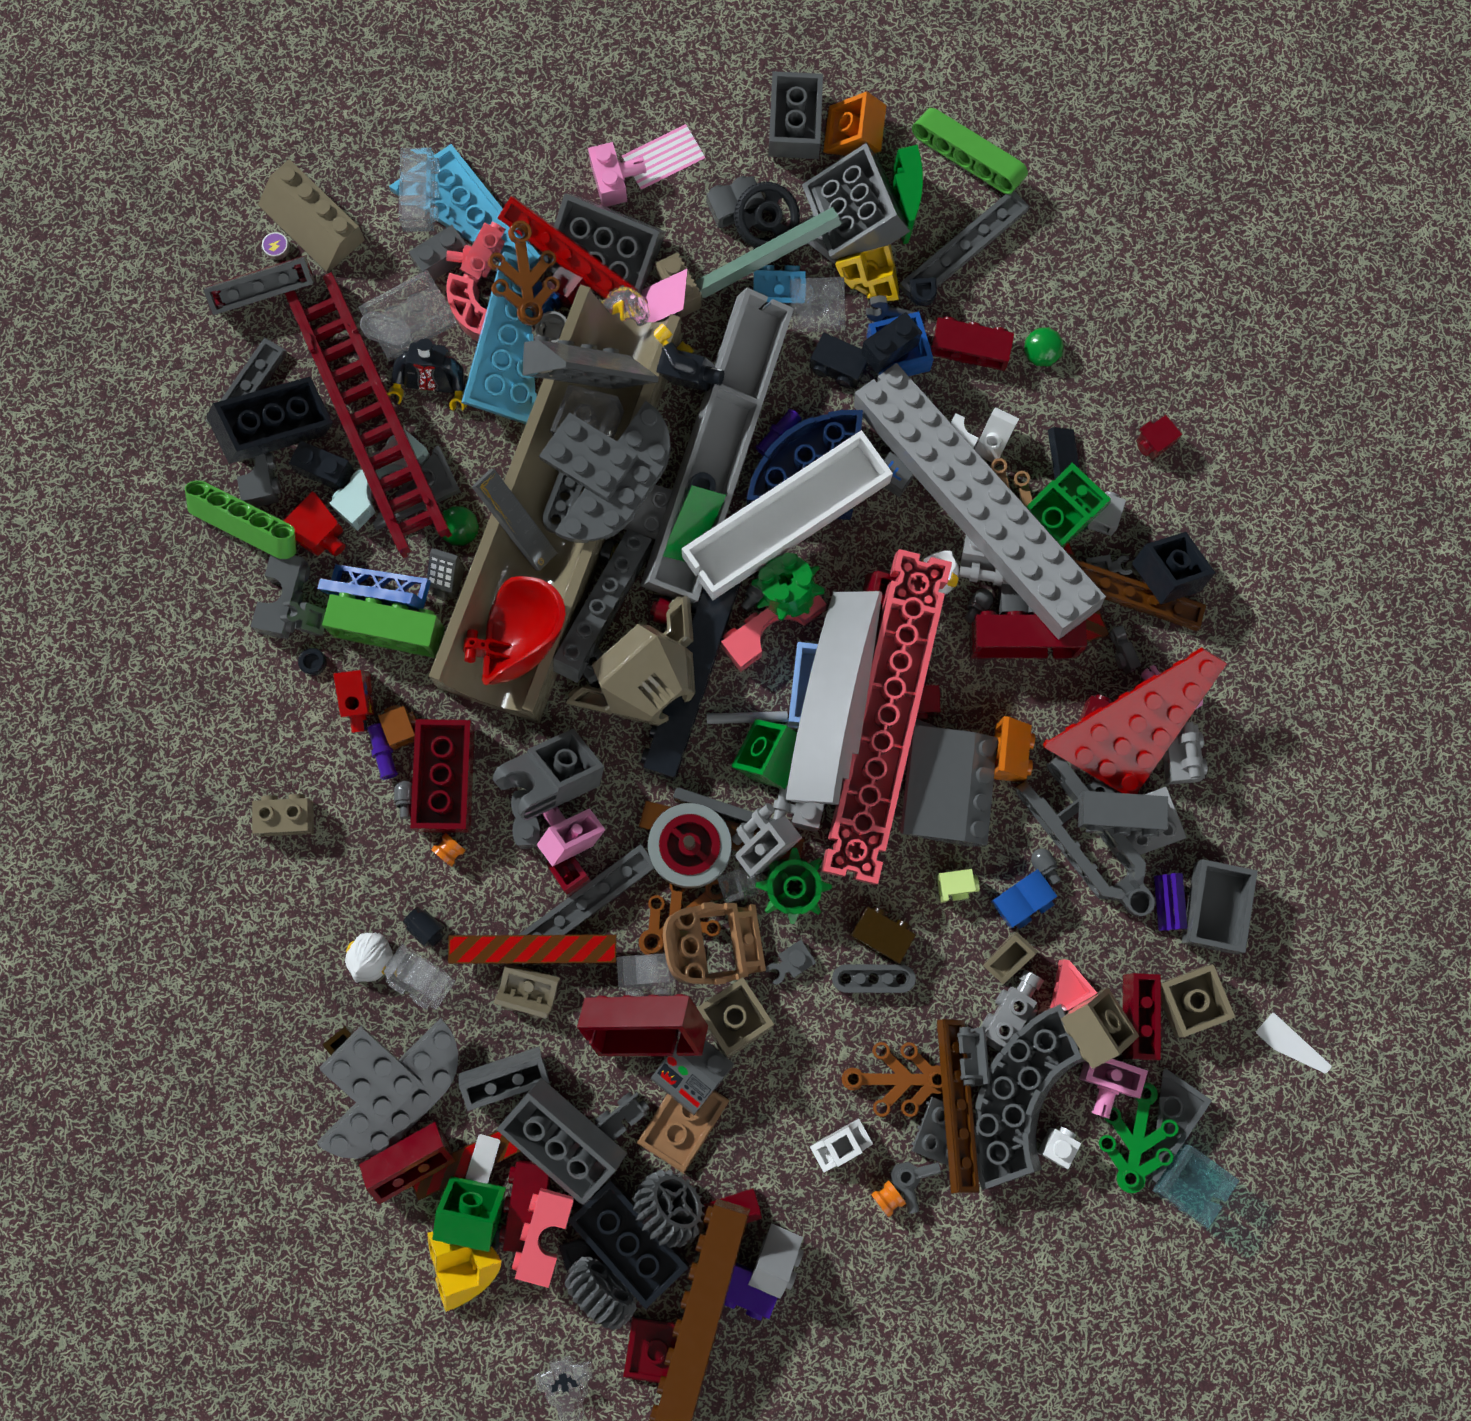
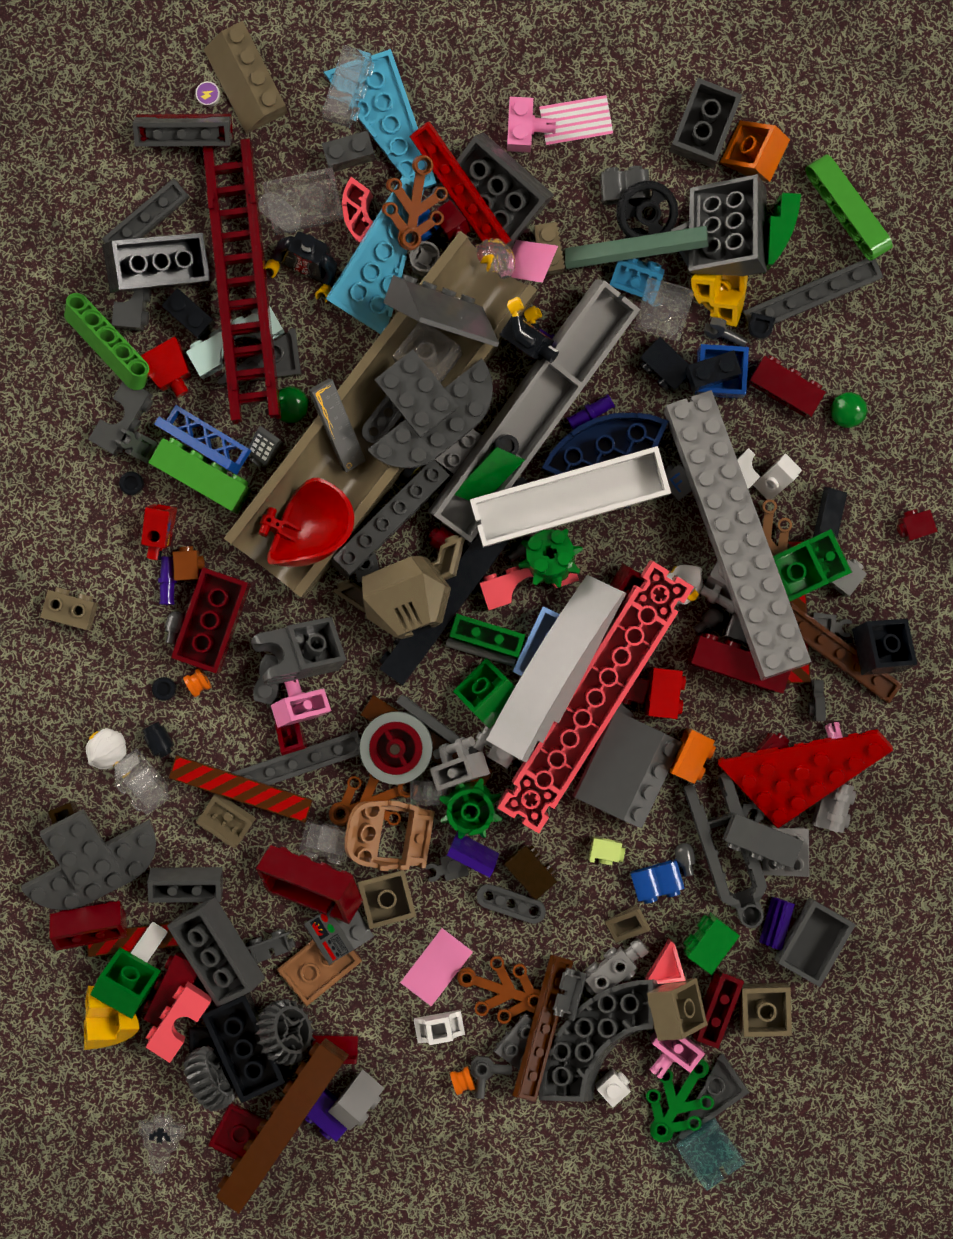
camera: 15 degrees right, 10 degrees up
coral brick [446,221,506,285] -> none
white sticker [1256,1013,1332,1073] -> none
none -> black tile [152,677,177,701]
none -> bright pink sticker [400,928,473,1006]
none -> dark purple tile [447,832,499,878]
none -> green brick [450,614,525,658]
none -> red brick [644,667,686,719]
none -> green brick [683,913,740,975]

